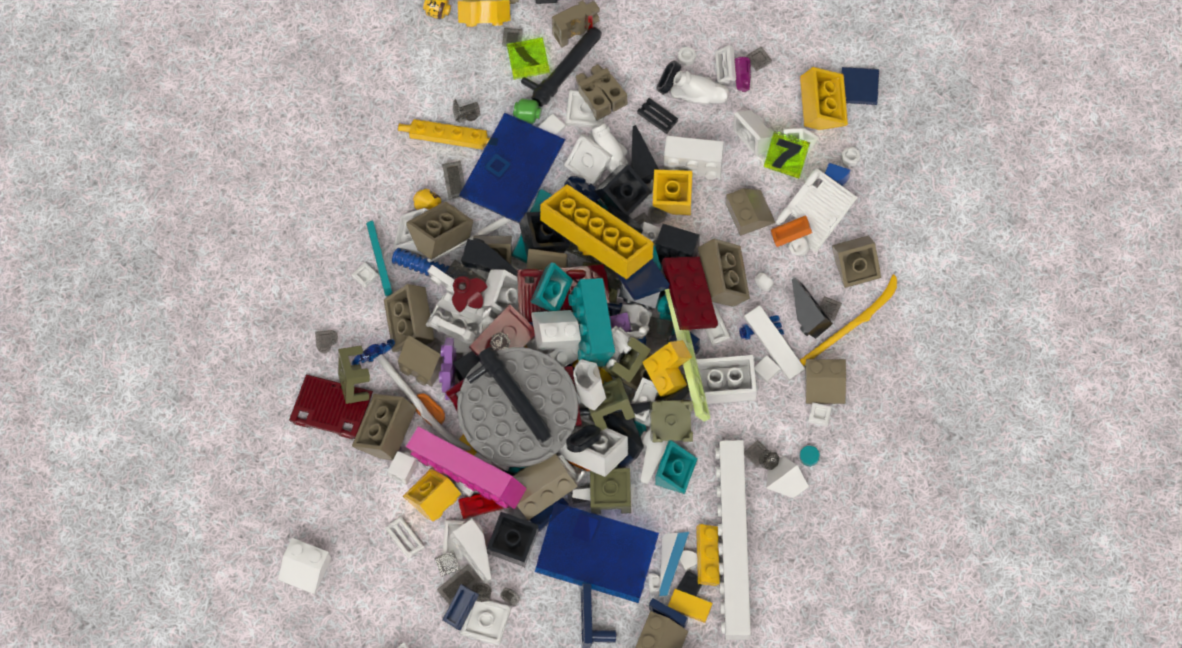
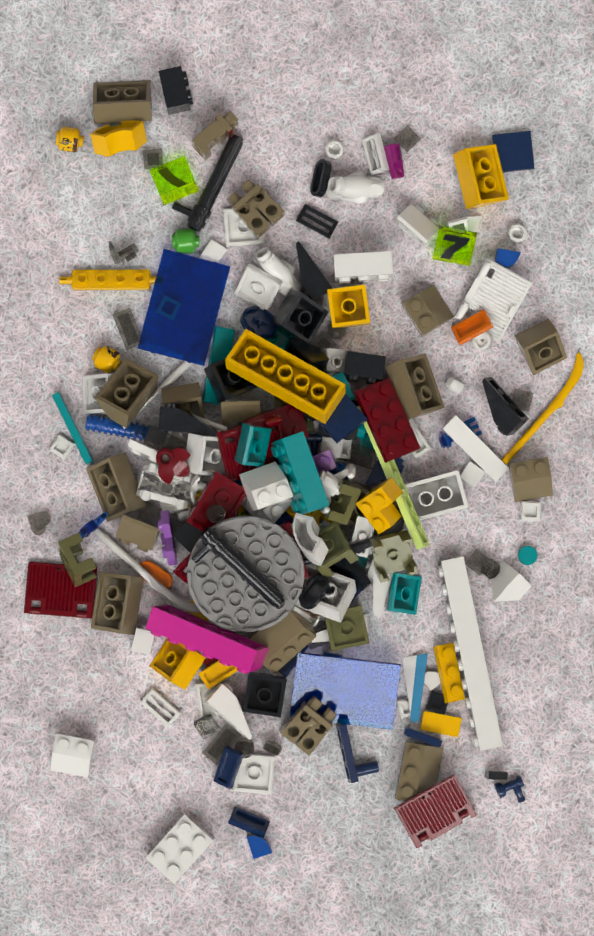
camera: 15 degrees left, 20 degrees up
none -> yellow tile [198,660,237,690]
none -> dark tan hips [279,696,337,756]

